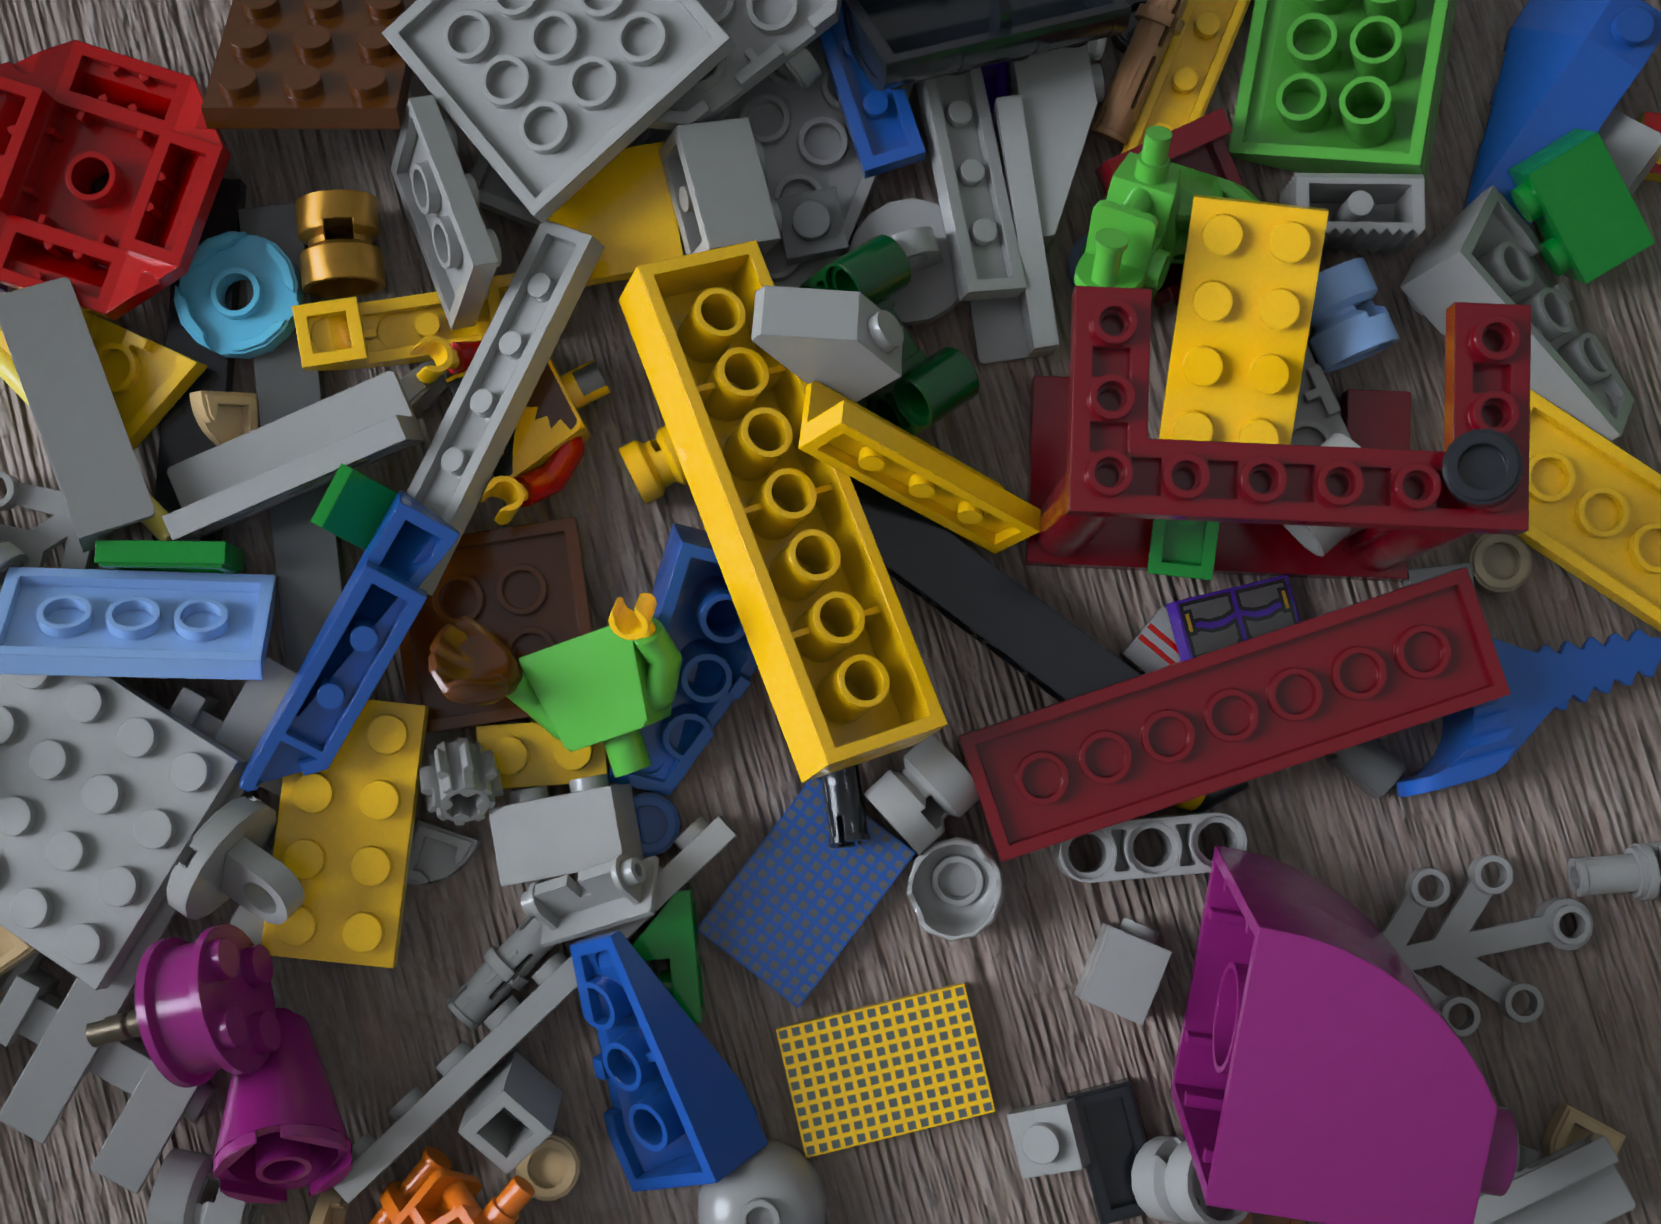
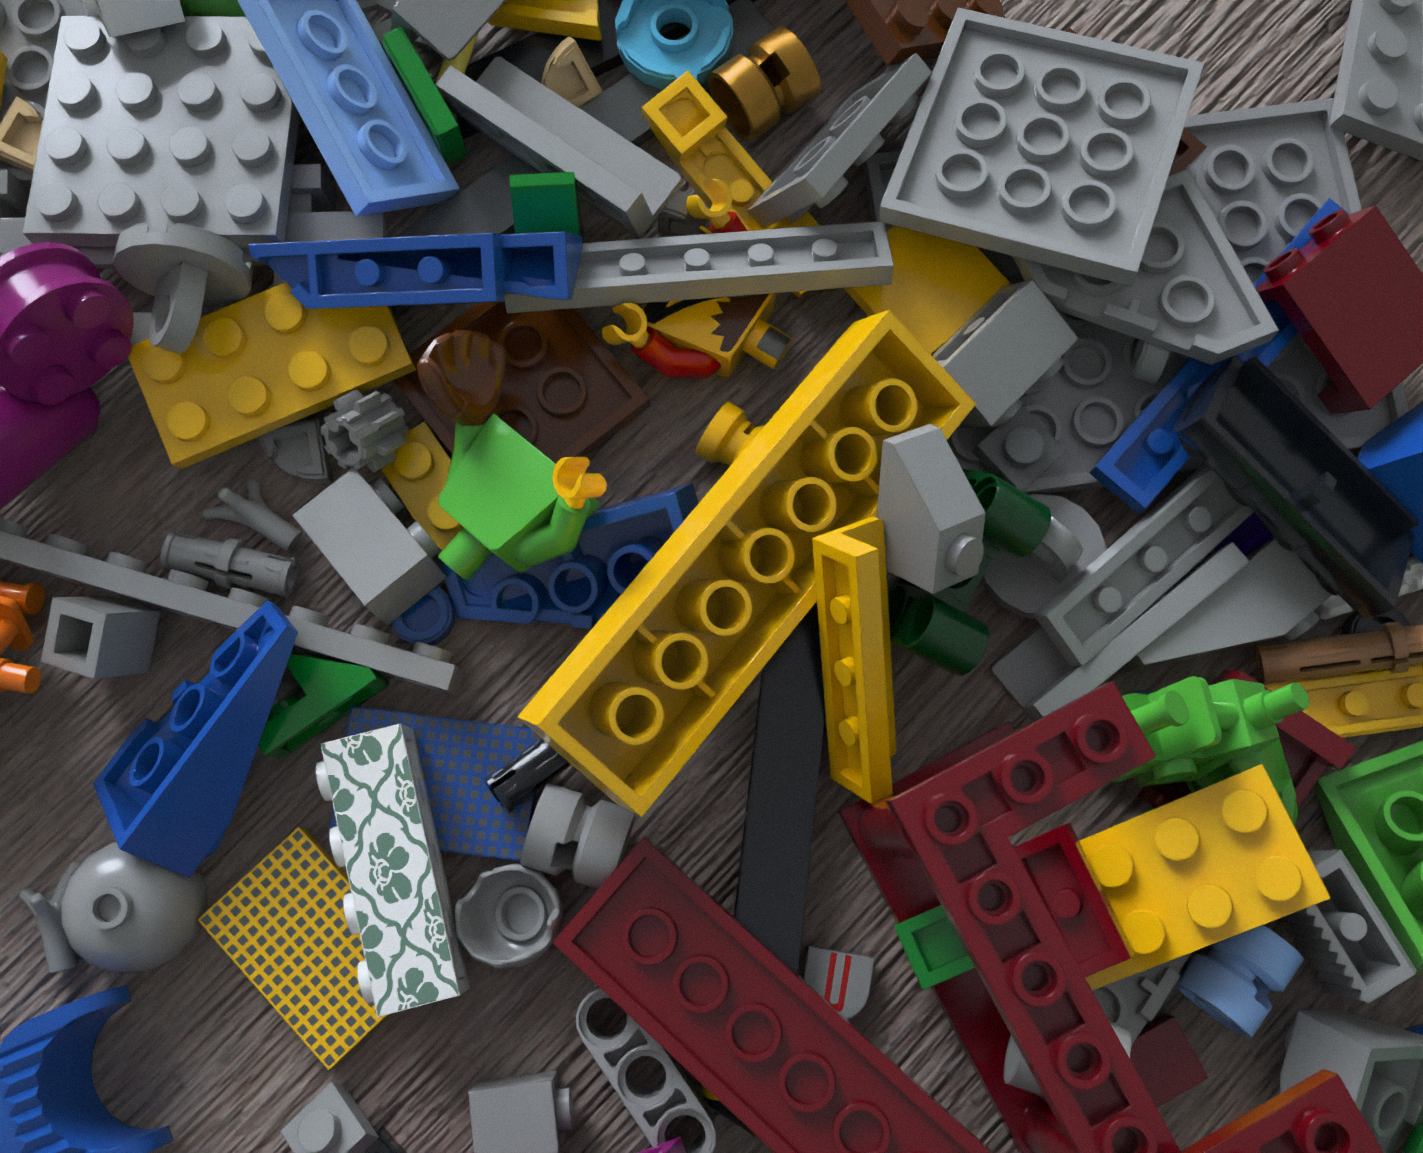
camera: 55 degrees right, 5 degrees down
tan tile [516,1132,582,1201] -> none
light grey hinge [521,854,659,948] -> none
tile [1165,574,1300,661] -> none
none -> light grey bar [203,480,303,552]
none -> white brick [316,723,470,1017]
none -> dark red plate [1014,823,1135,977]

